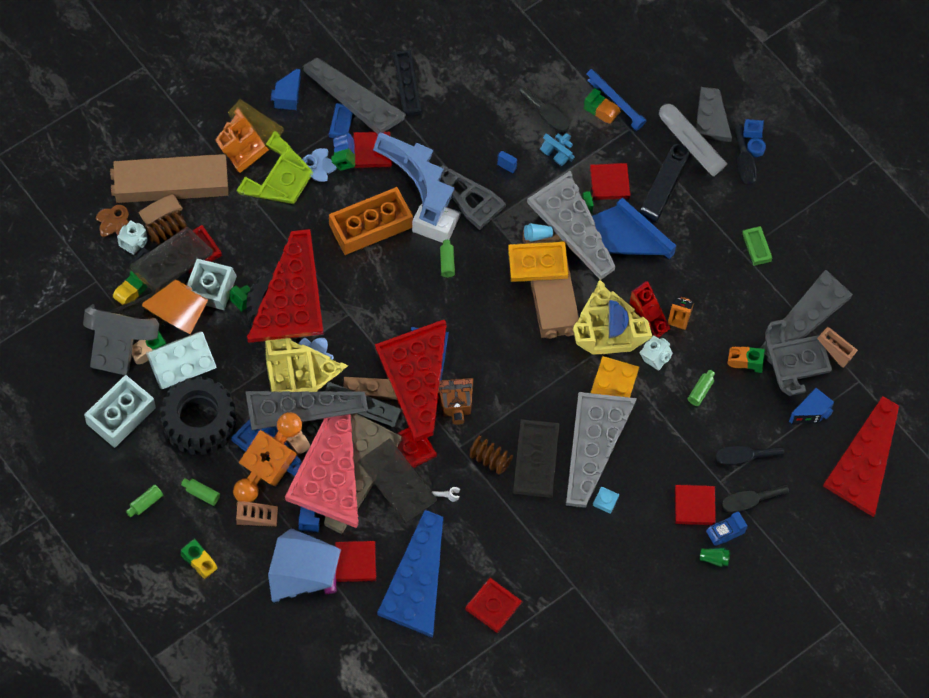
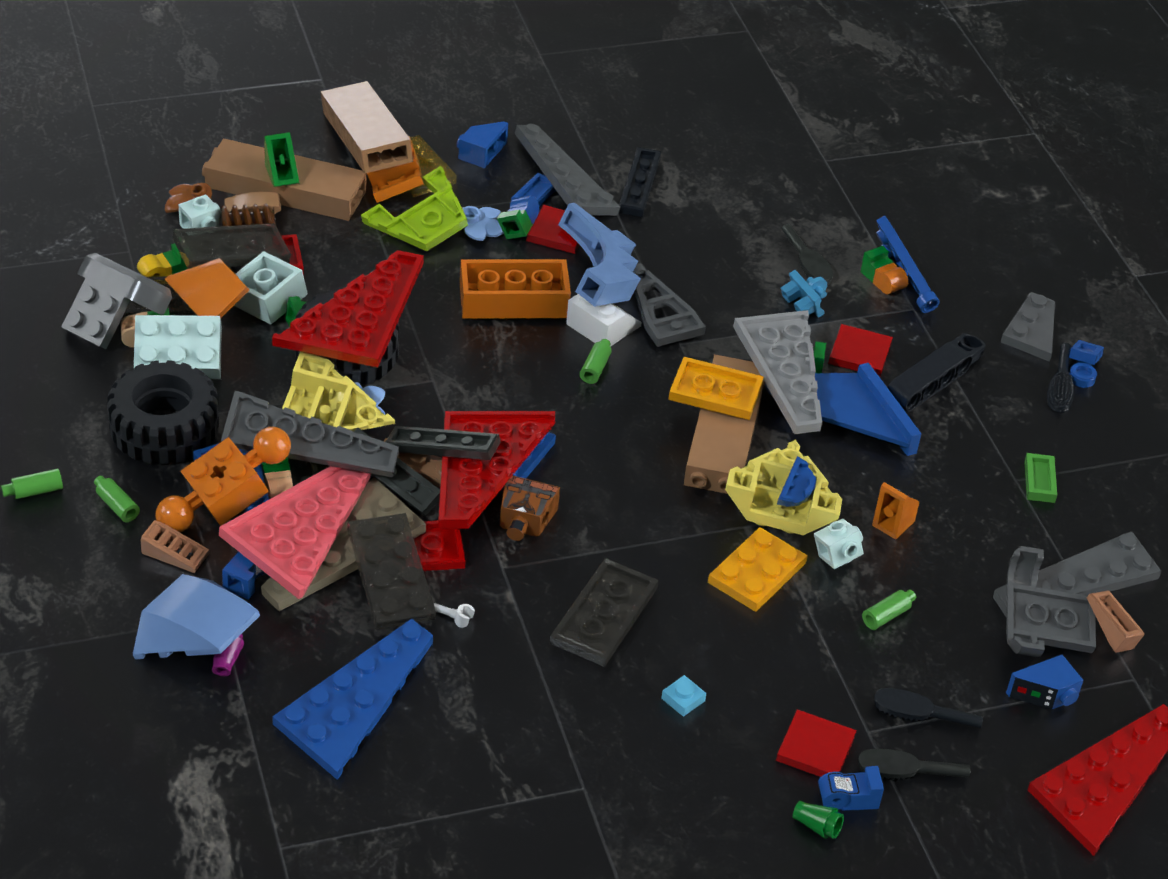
camera: 20 degrees right, 20 degrees down
light aqua brick [84,375,156,448] -> none
leg [181,539,218,579] -> none
red tile [335,541,376,582] -> none
red tile [465,578,522,633] -> none
reddish brown piece [470,435,513,475] -> none
blue tile [497,151,517,173] -> none
medium azure cone [524,223,553,242] -> none
light grey wing [566,392,637,507] -> none
red slope [629,281,670,338] -> none
light grey piece [659,104,727,177] -> none
leg [728,347,765,373] -> none
none -> green slope [264,132,300,187]
none -> brick [321,81,413,173]
none -> pearl dark grey tile [385,426,501,460]

